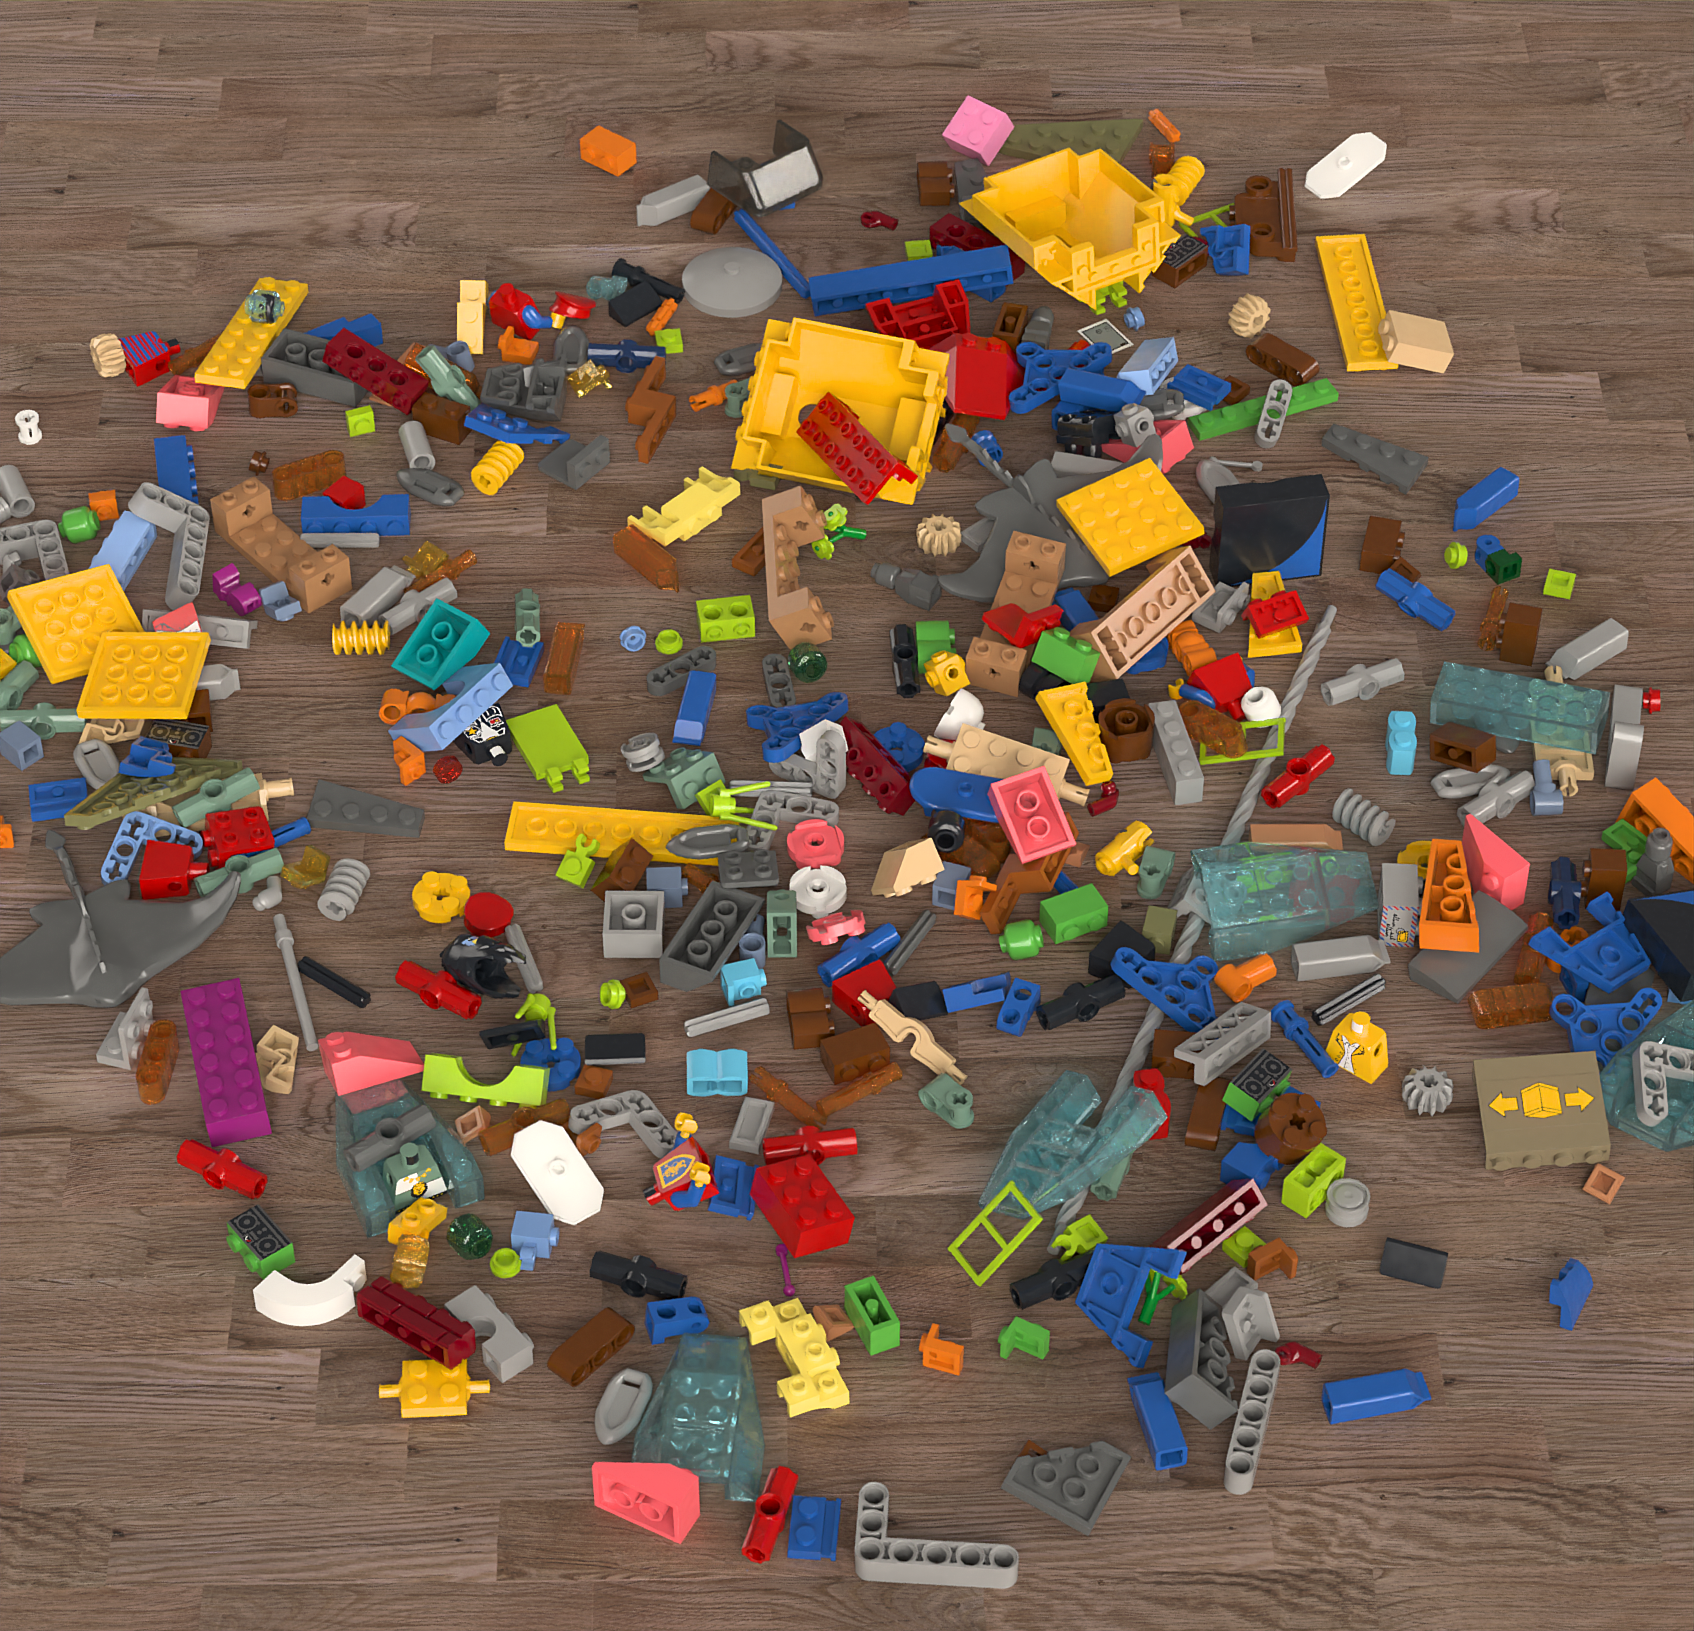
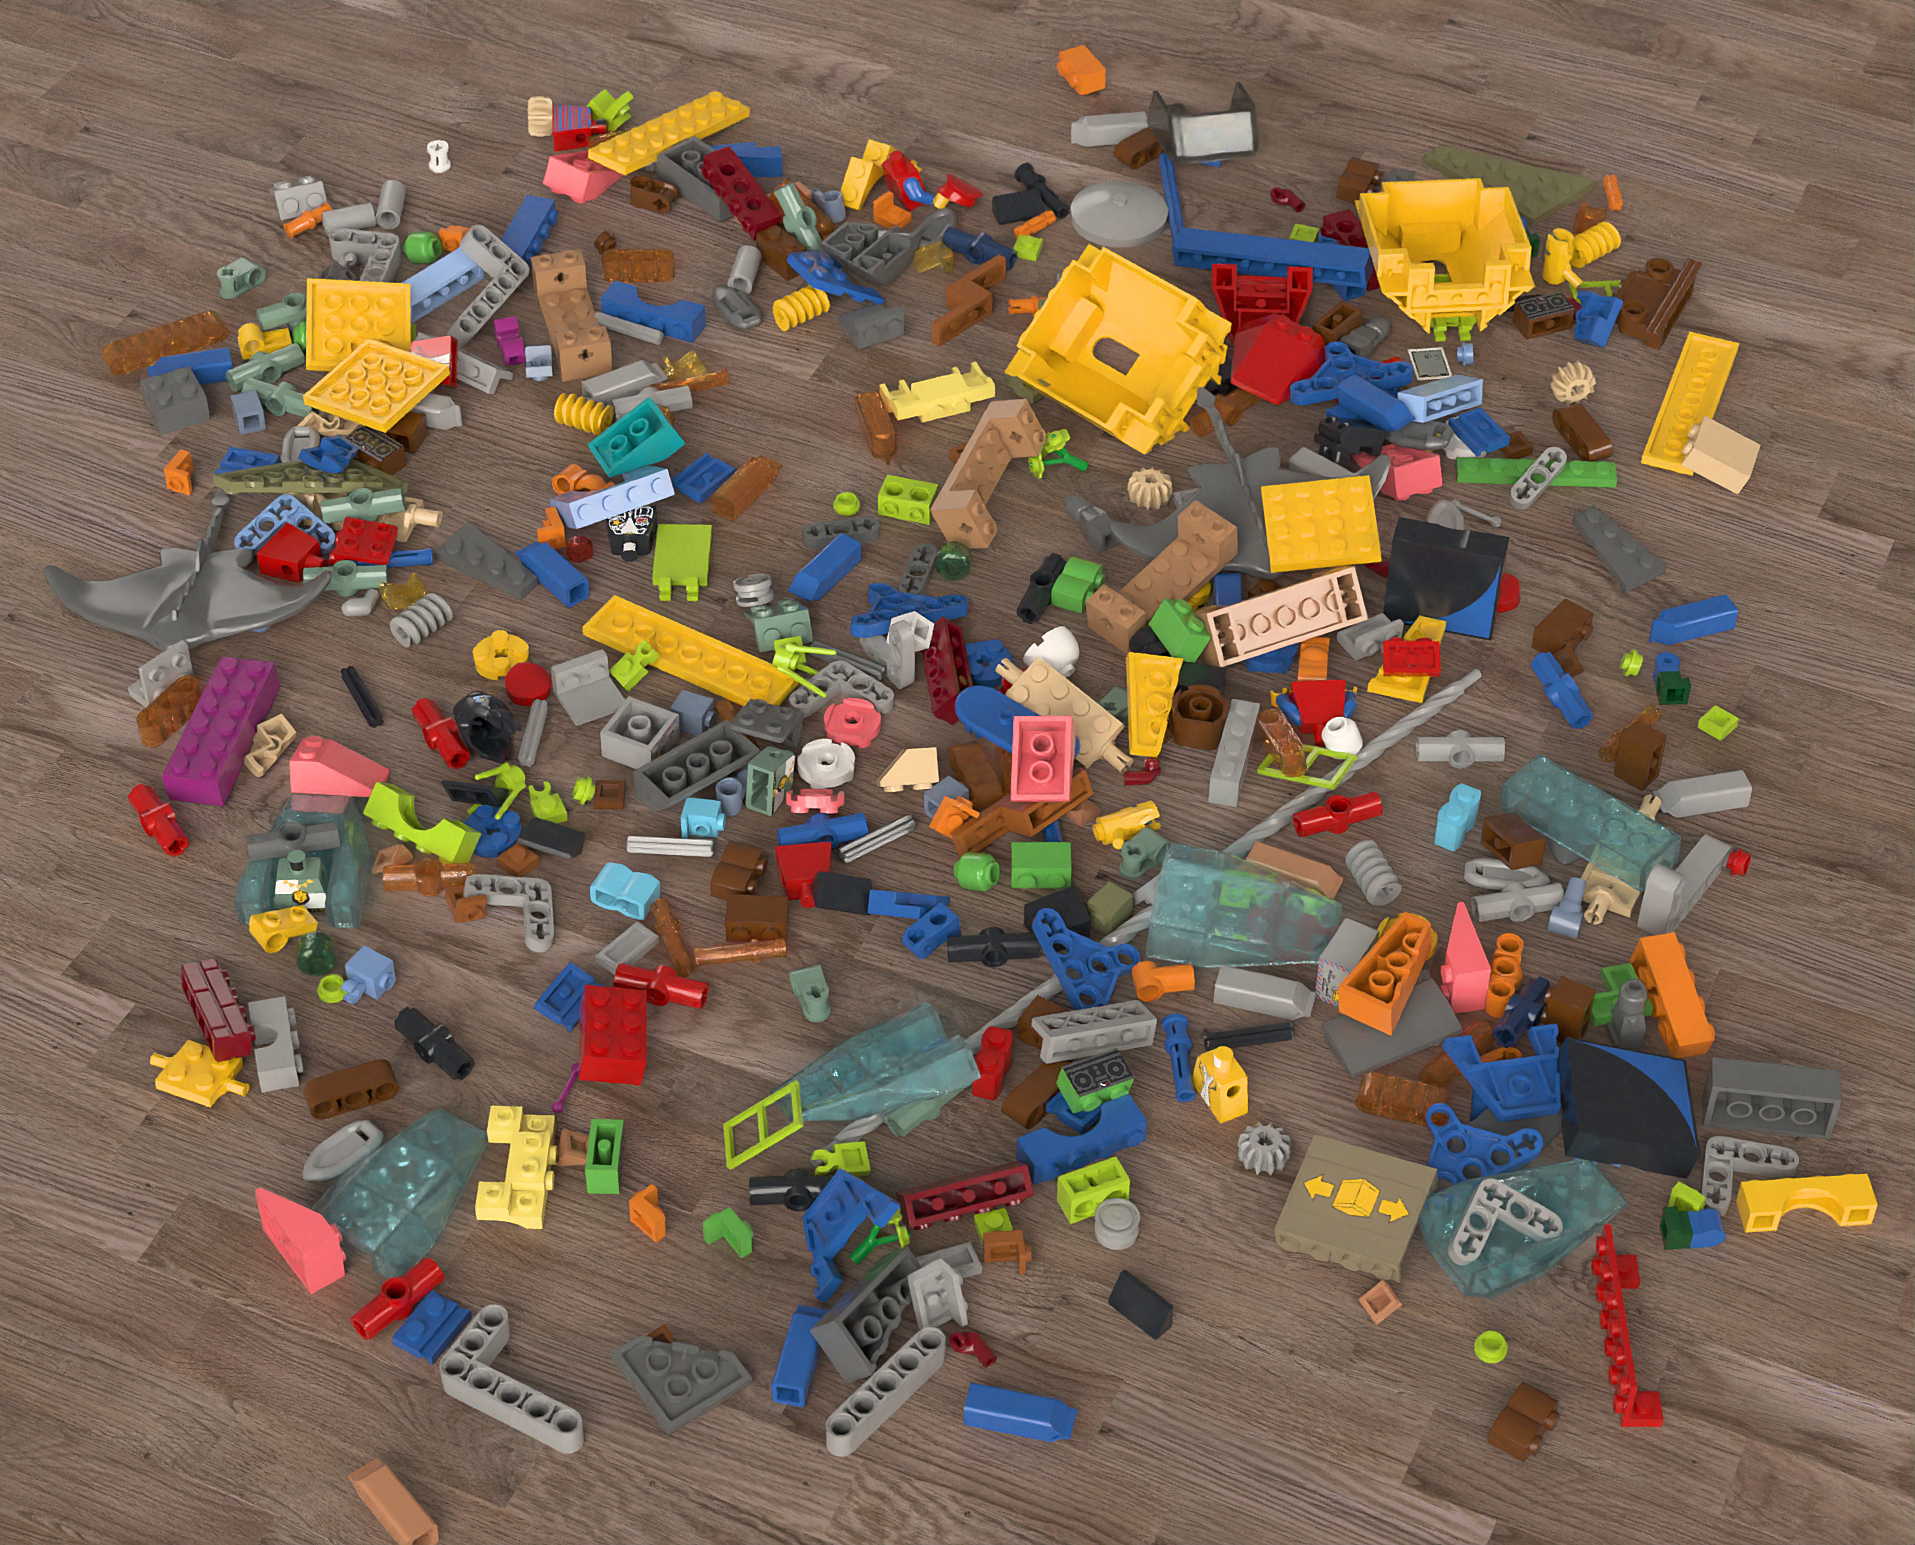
camera: 25 degrees right, 0 degrees up
brick [226,1204,295,1280] -> none
clear light blue head [245,289,285,324] -> none
white arch [253,1255,367,1326] -> none
light grey bar [273,914,318,1051] -> none
red brick [323,475,366,510] -> none
lime plate [345,405,375,437] -> none
clear yellow gear [390,1234,430,1288] -> none
white shield [511,1120,604,1225] -> none
sand green piece [514,588,540,647] -> none
clear light blue plate [586,275,627,301] -> none
reddish brown brick [590,838,653,902] -> none
medium blue plate [620,626,646,651] -> none
torso [643,1112,719,1211] -> none
blue leg [644,1297,709,1345] -> none
dark grey piece [666,824,750,860] -> none
red bracket [796,391,918,505] -> none
tan piece [858,990,967,1085] -> none
yellow brick [924,650,970,696] -> none
black head [927,810,966,853] -> none
bright pink brick [942,96,1014,167] -> none
blue wheel [971,430,1003,467] -> none
red bracket [981,603,1064,648] -> none
light grey brick [1113,403,1157,447] -> none
reddish brown brick [1254,1093,1327,1165] -> none
white shield [1305,132,1387,199] -> none
blue slope [1549,1258,1593,1331] -> none
none -> blue piece [515,541,589,608]
none -> lime plate [529,781,568,824]
none -> light grey bracket [551,649,625,726]
none -> lime brick [586,89,634,132]
none -> orange piece [1484,933,1524,1018]

